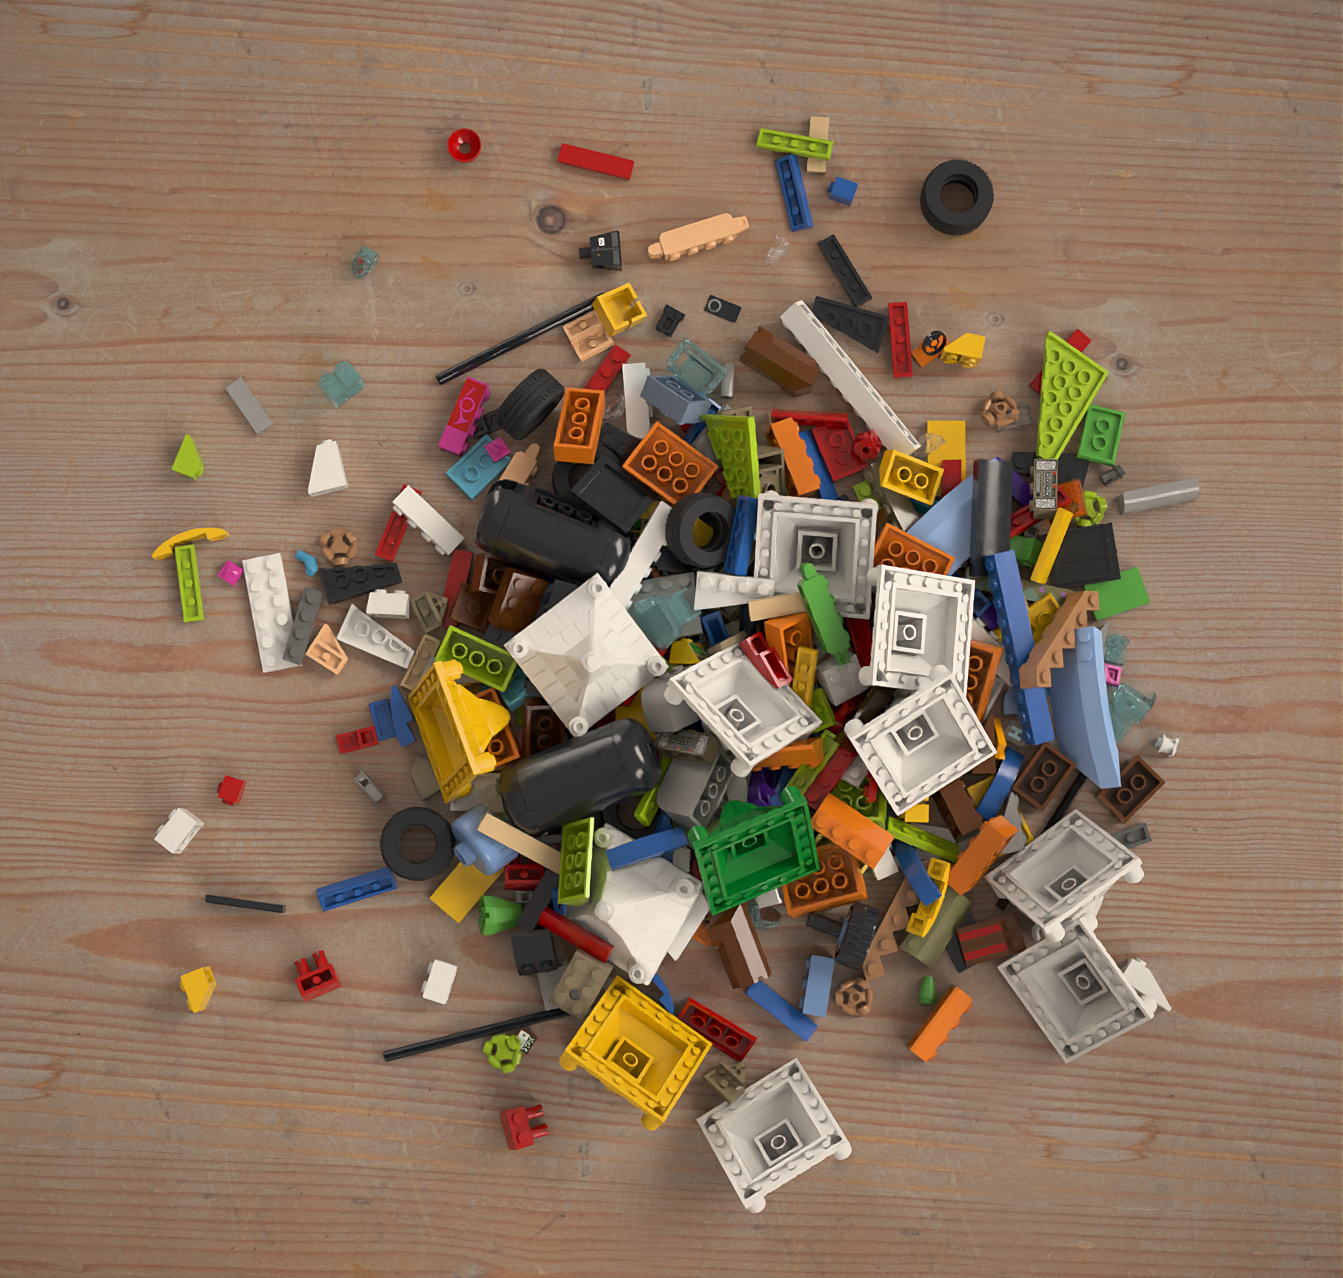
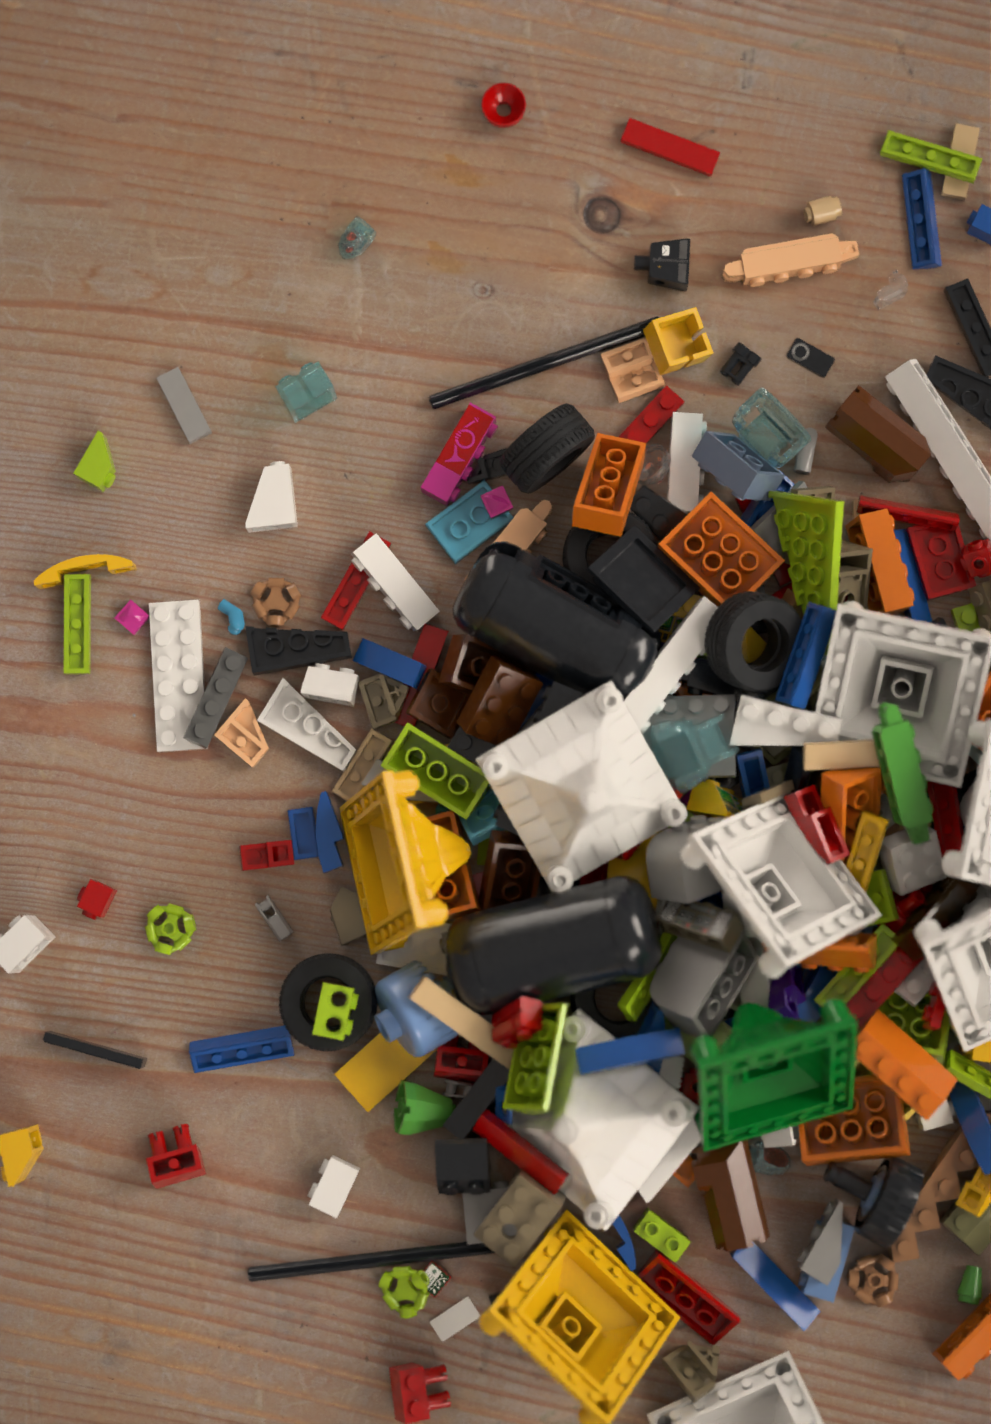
camera: 15 degrees right, 0 degrees up
none -> lime piece [145,903,197,955]
none -> lime brick [313,982,359,1040]
none -> blue slope [352,638,427,689]
none -> white sticker [430,1297,480,1341]
none -> red brick [492,996,543,1049]
none -> lime brick [632,1207,691,1263]
none -> light grey slope [797,1198,843,1286]
none -> tan brick [804,196,842,226]

